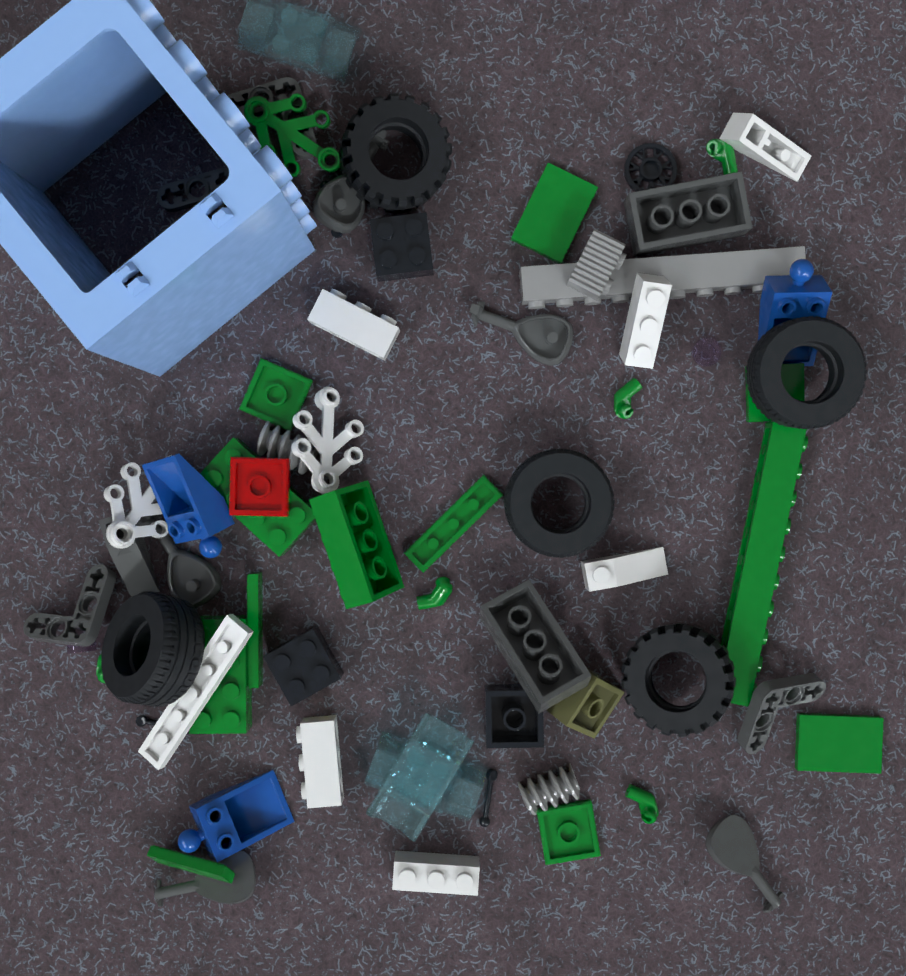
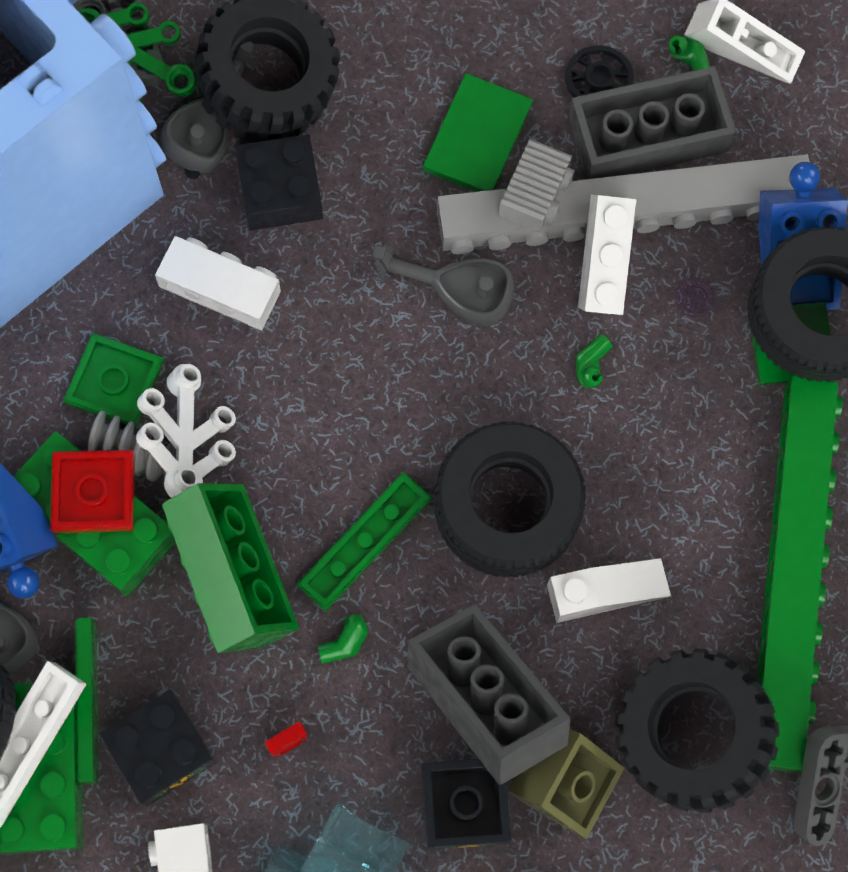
camera: 10 degrees left, 15 degrees down
none -> red tile [264,721,308,759]

